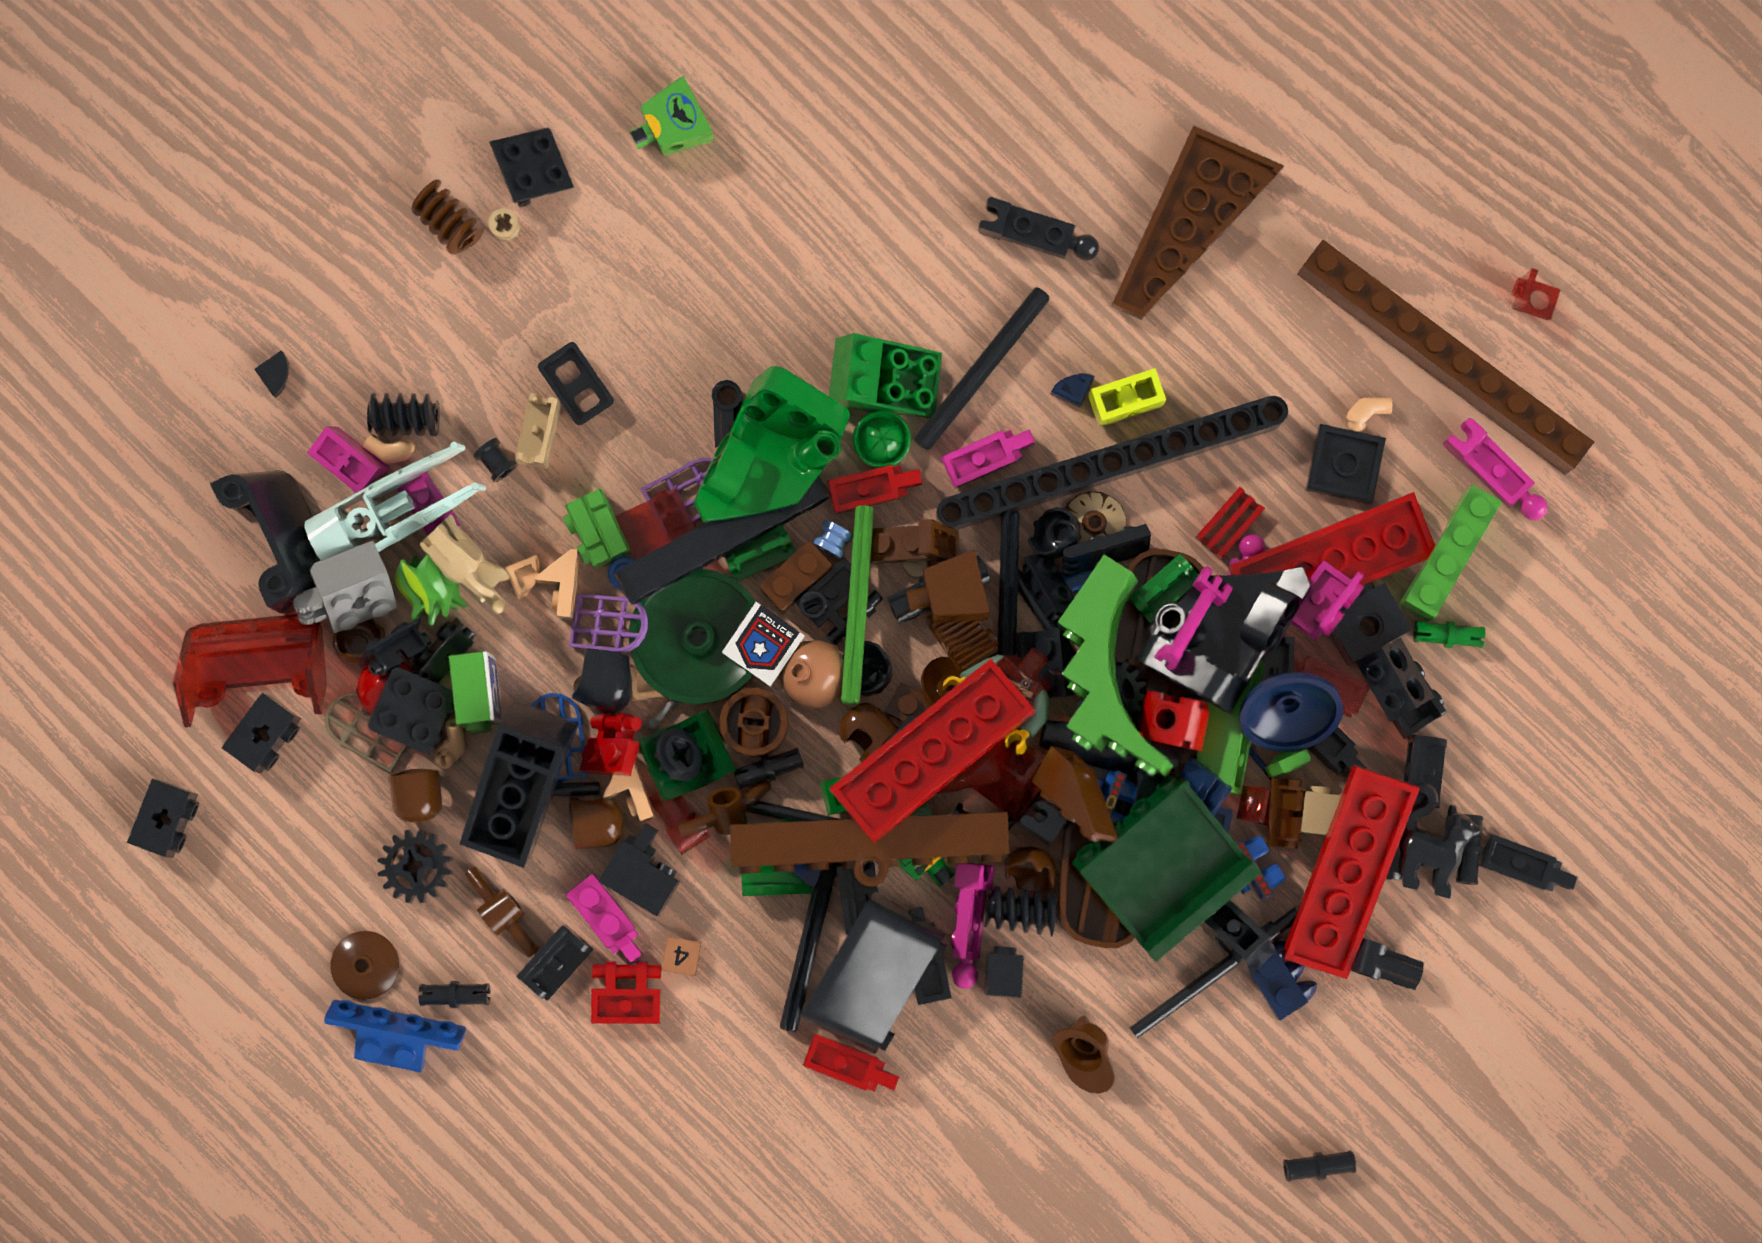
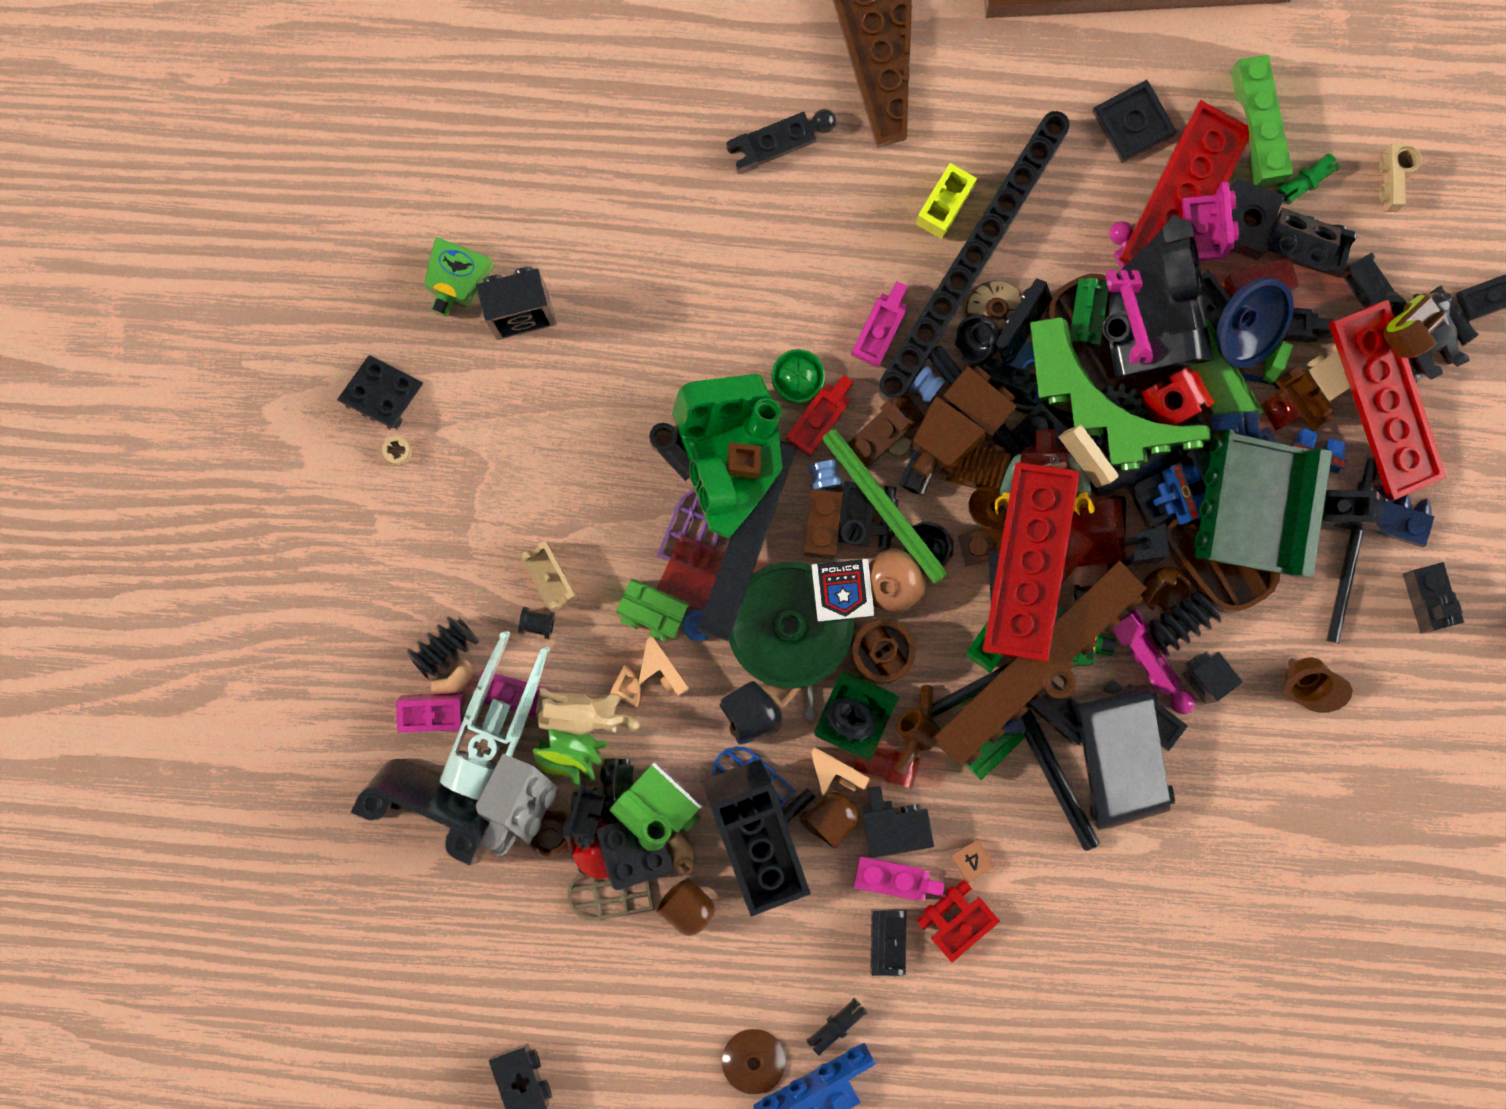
camera: 35 degrees left, 0 degrees up
clear red windscreen [172,614,327,728] -> none
black brick [221,693,302,773] -> none
black tile [254,350,289,398] -> none
black gear [377,829,453,903] -> none
reddish brown piece [411,179,484,255] -> none
reddish brown piece [466,867,539,957] -> none
black piece [538,342,614,425] -> none
medium lavender window [569,594,648,653] -> none
red plate [579,713,642,776] -> none
green hinge [724,525,795,582] -> none
black pin [734,747,804,790] -> none
red hinge [802,1033,899,1092] -> none
green slope [829,333,942,418] -> none
reddish brown helmet [838,703,898,762] -> none
black axle [914,287,1050,450] -> none
reddish brown slope [1031,746,1117,842] -> none
dark blue tile [1050,373,1095,408] -> none
red tile [1195,487,1265,559] -> none
light nougat arm [1347,398,1392,432] -> none
black piece [1351,938,1424,990] -> none
dark pink plate [1443,418,1548,521] -> none
none -> black brick [476,267,557,340]
none -> bright green piece [610,789,671,851]
none -> reddish brown tile [727,442,761,480]
none -> medium blue wheel [908,365,947,405]
none -> reddish brown brick [943,366,1017,436]
none -> tan tile [1059,425,1118,487]
none -> tan plate [1379,143,1422,212]
none -> reddish brown animal [1383,293,1445,358]
none -> black hinge [1403,562,1464,634]

